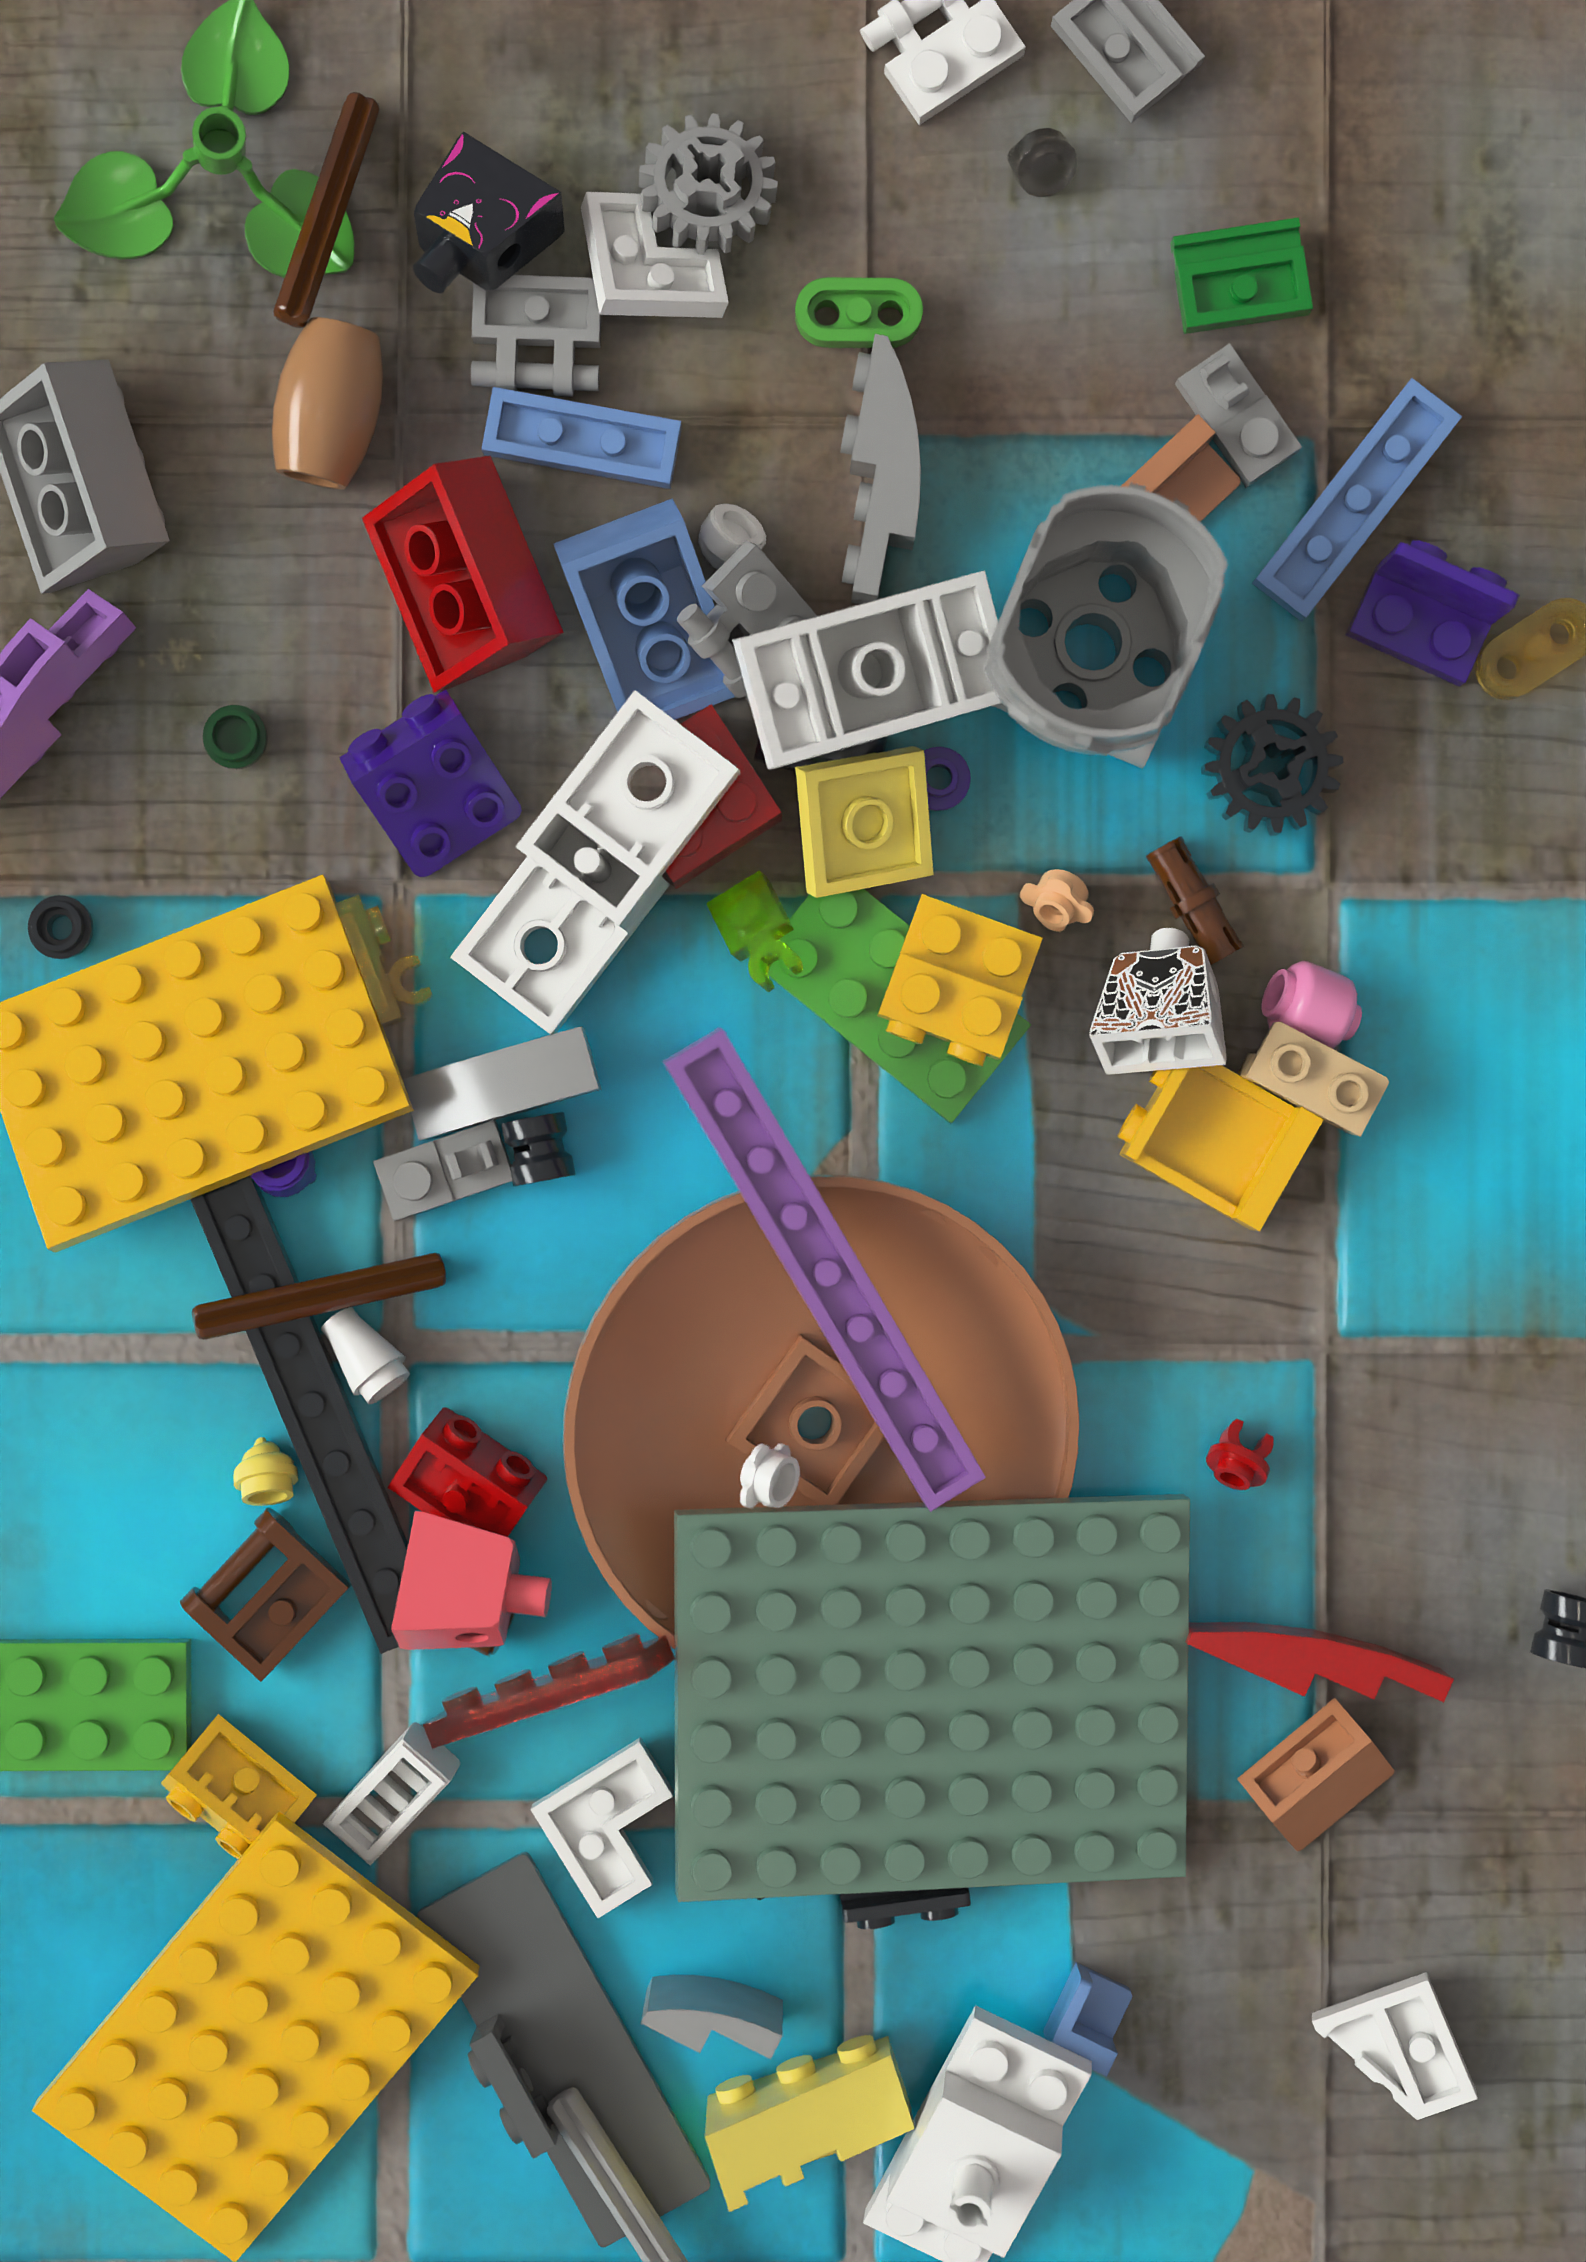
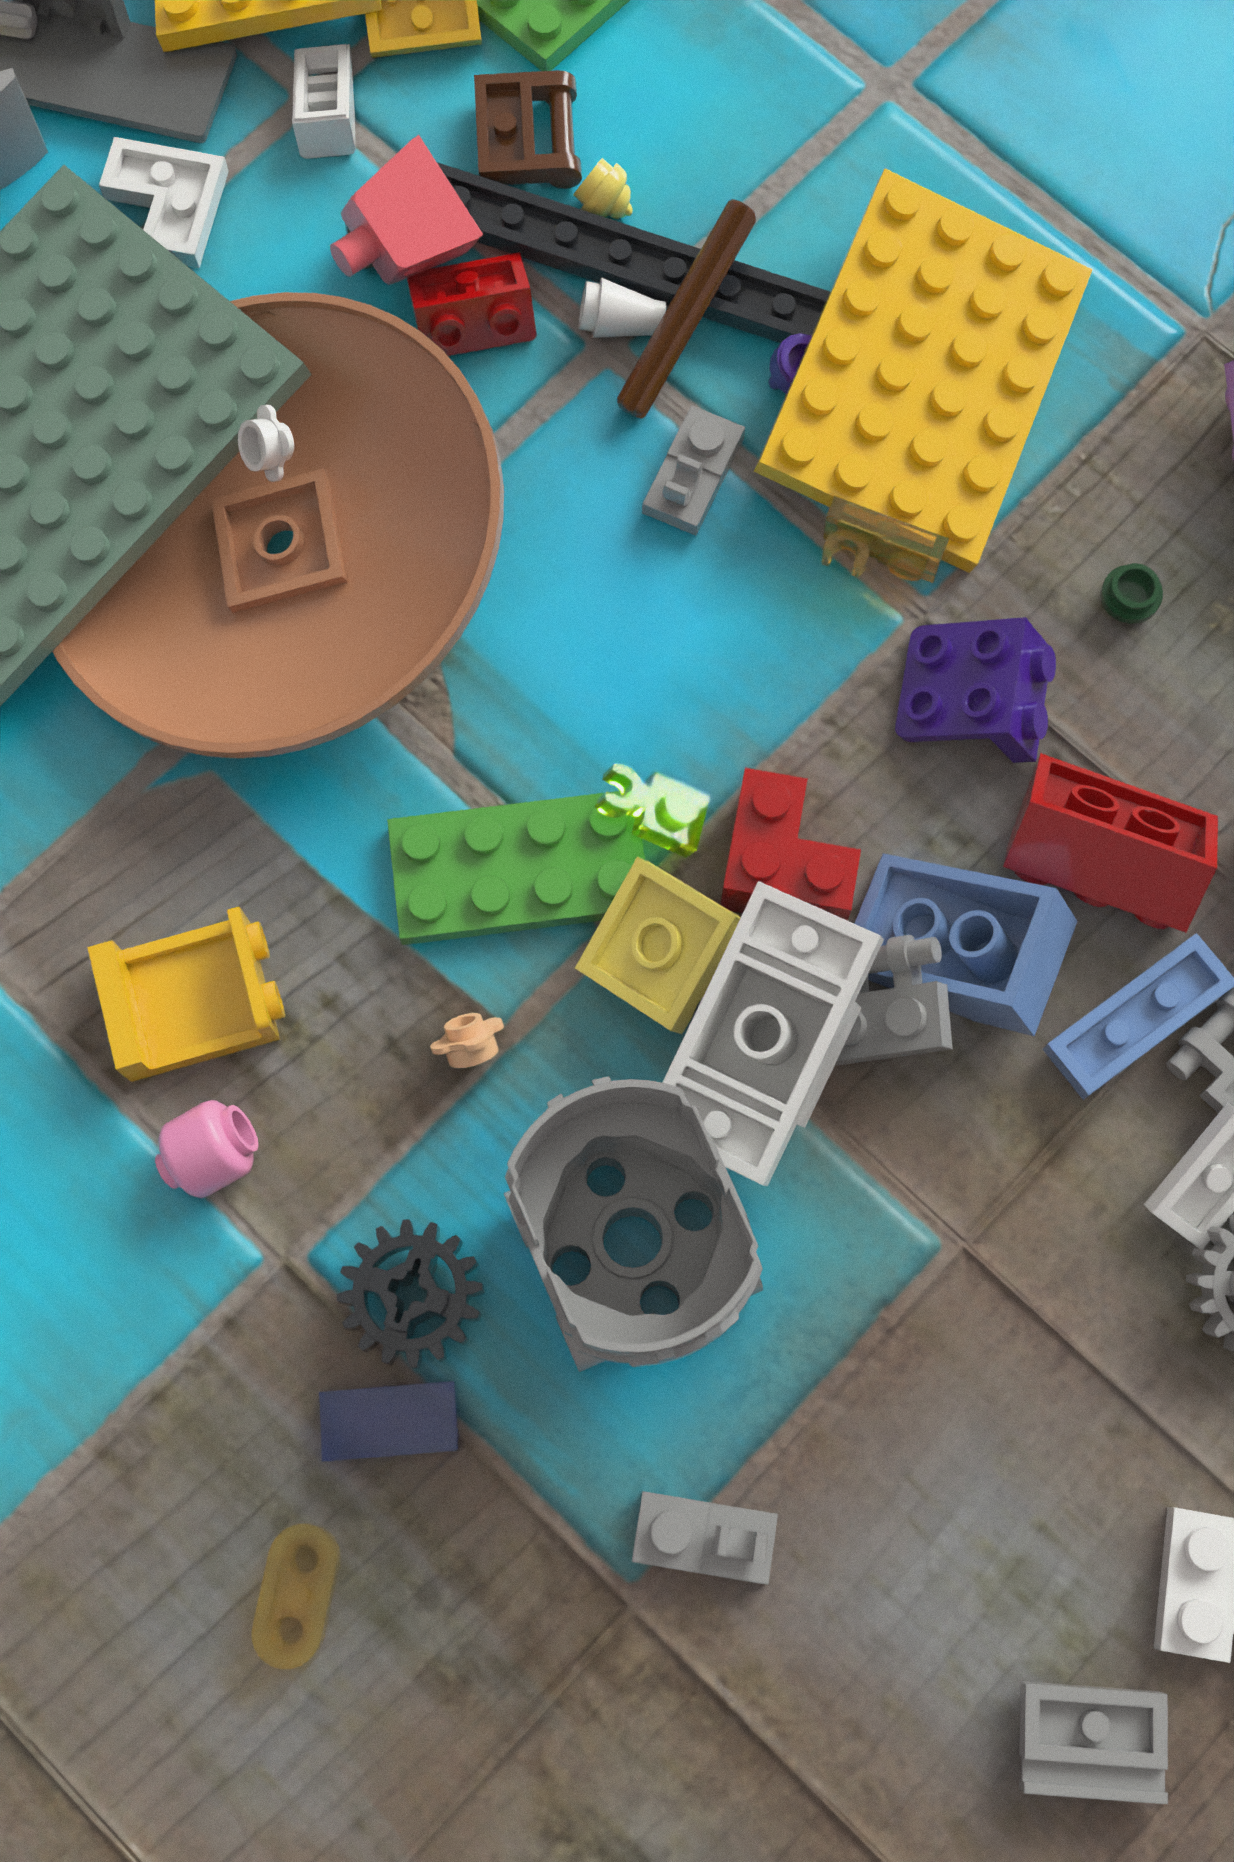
camera: 135 degrees right, 15 degrees down
black plate [28,895,94,959] -> none
light grey slope [402,1026,602,1141] -> none
clear red plate [423,1633,675,1749] -> none
white bracket [450,690,741,1035] -> none
black wheel [502,1112,576,1187] -> none
medium lavender plate [662,1027,986,1512] -> none
white tile [698,504,766,570] -> none
bright green plate [795,277,923,348] -> none
light grey slope [840,334,921,604] -> none
yellow plate [877,894,1043,1067] -> none
dark purple plate [924,747,971,811] -> none
clear smoke tile [1007,128,1078,197] -> none
white torso [1089,928,1226,1075] -> none
nougat panel [1122,414,1241,522] -> none
reddish brown pin [1145,836,1244,965] -> none
green plate [1170,217,1313,334] -> none
tan bracket [1237,1022,1389,1137] -> none
medium blue plate [1252,378,1462,622] -> none
dark purple bracket [1345,540,1519,687] -> none
none -> clear blue tile [319,1381,460,1462]

